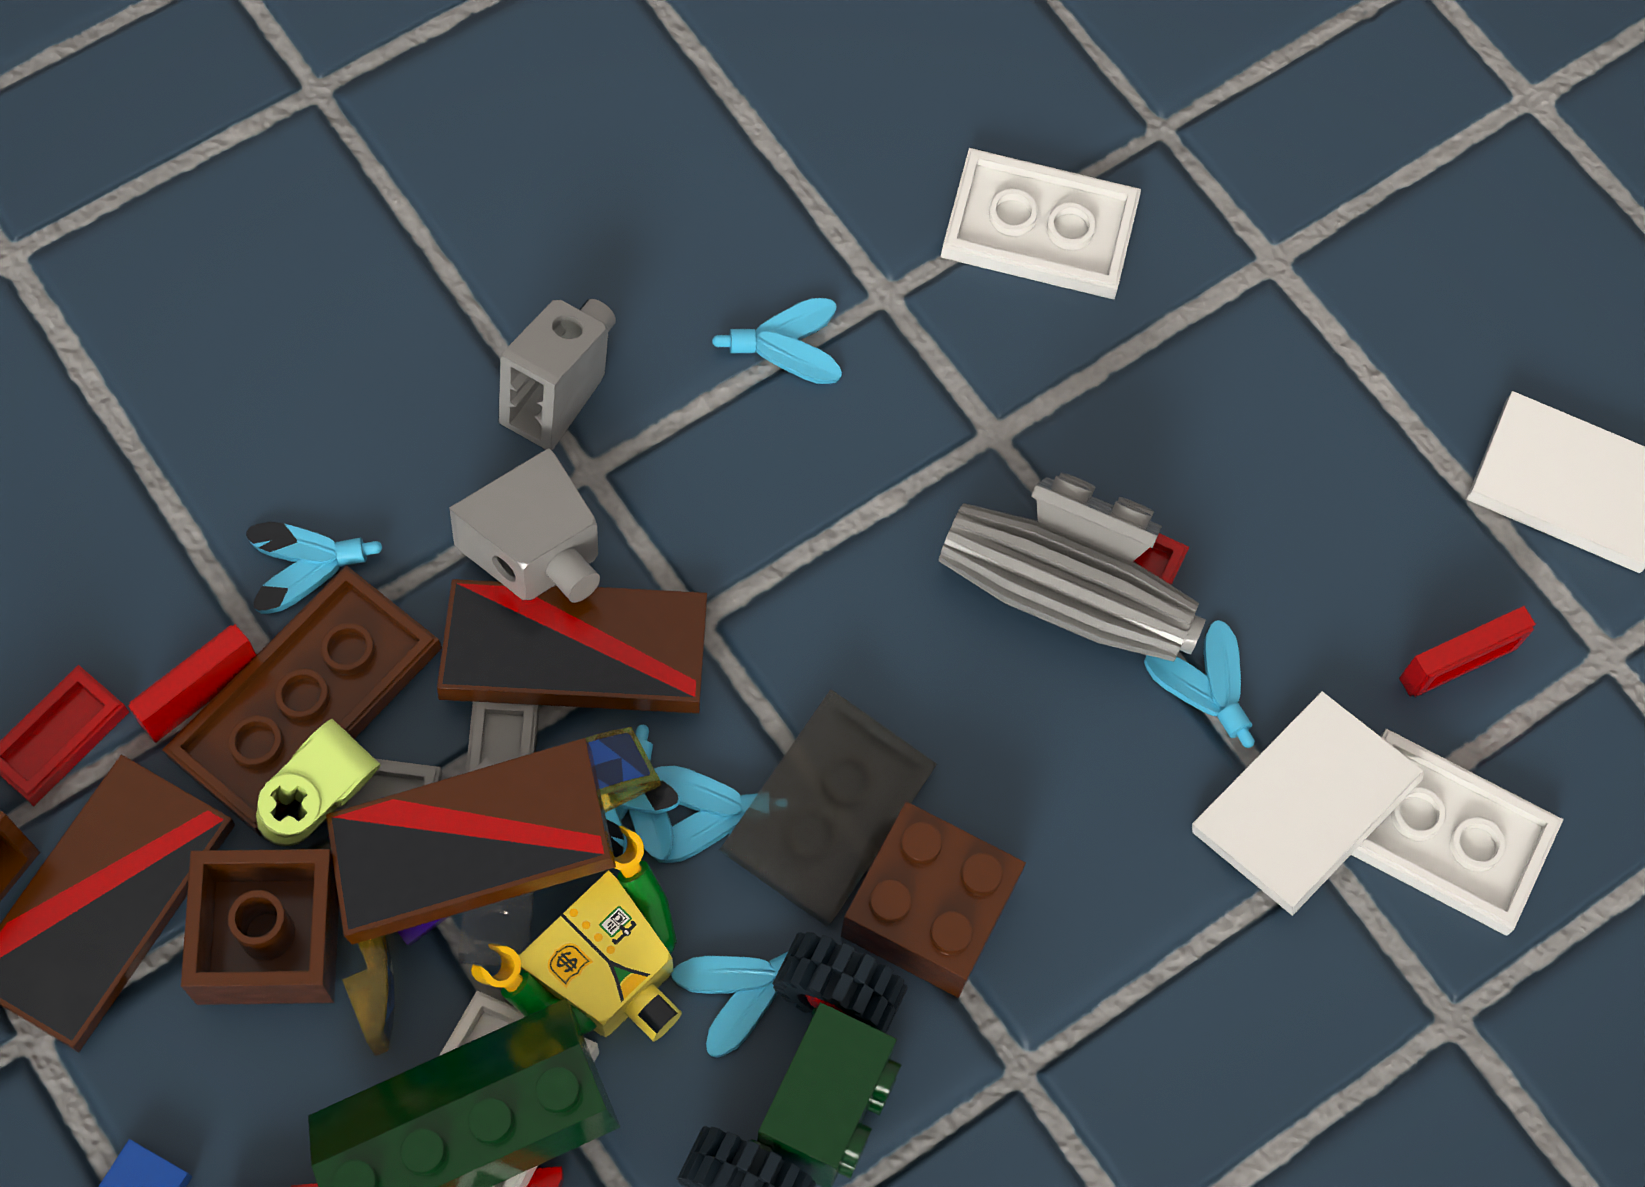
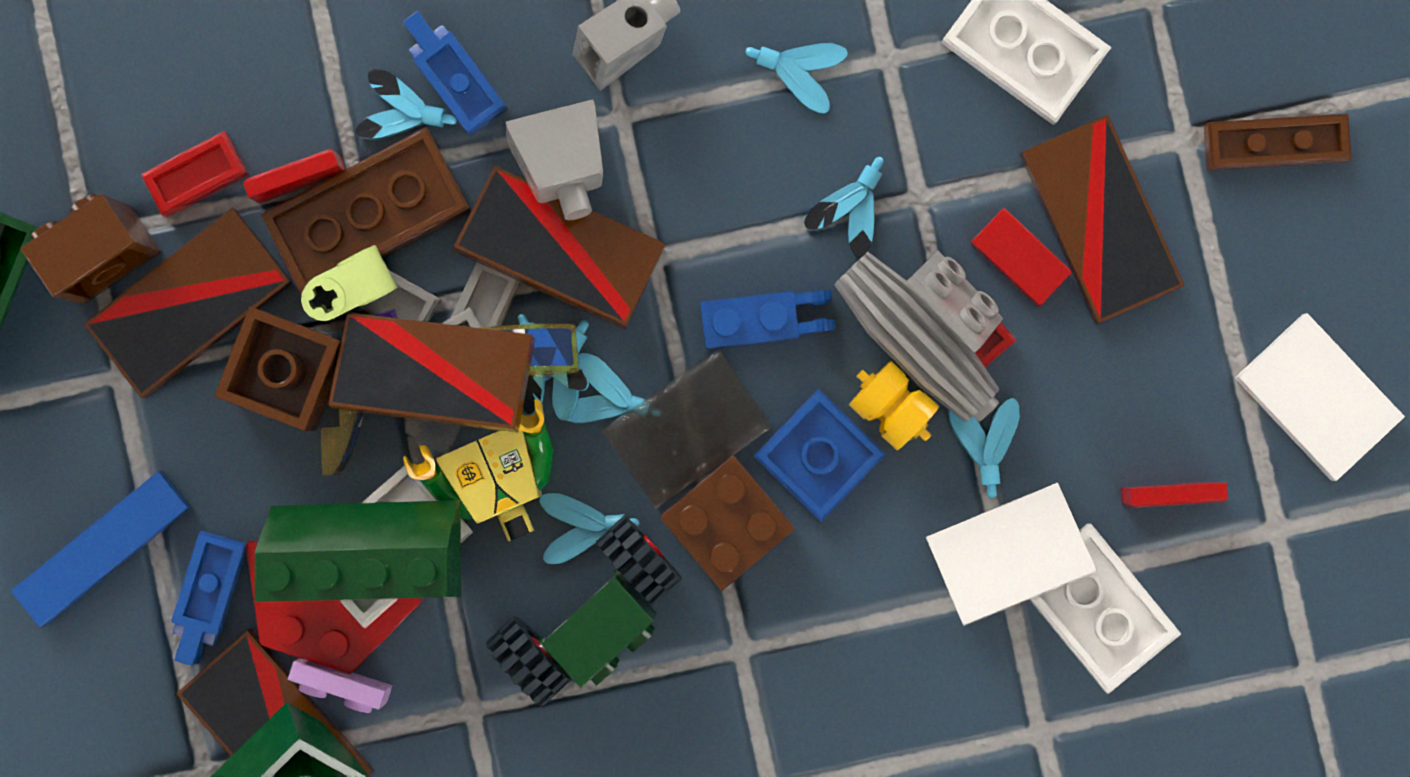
camera: 30 degrees right, 20 degrees up
none -> blue hinge [403,11,508,137]
none -> blue hinge [700,290,836,349]
none -> blue tile [753,389,886,522]
none -> medium azure piece [804,157,884,258]
none -> yellow wheel [849,361,940,451]
none -> red tile [970,208,1072,307]
none -> tile [1020,114,1185,325]
none -> reddish brown tile [1204,114,1352,171]

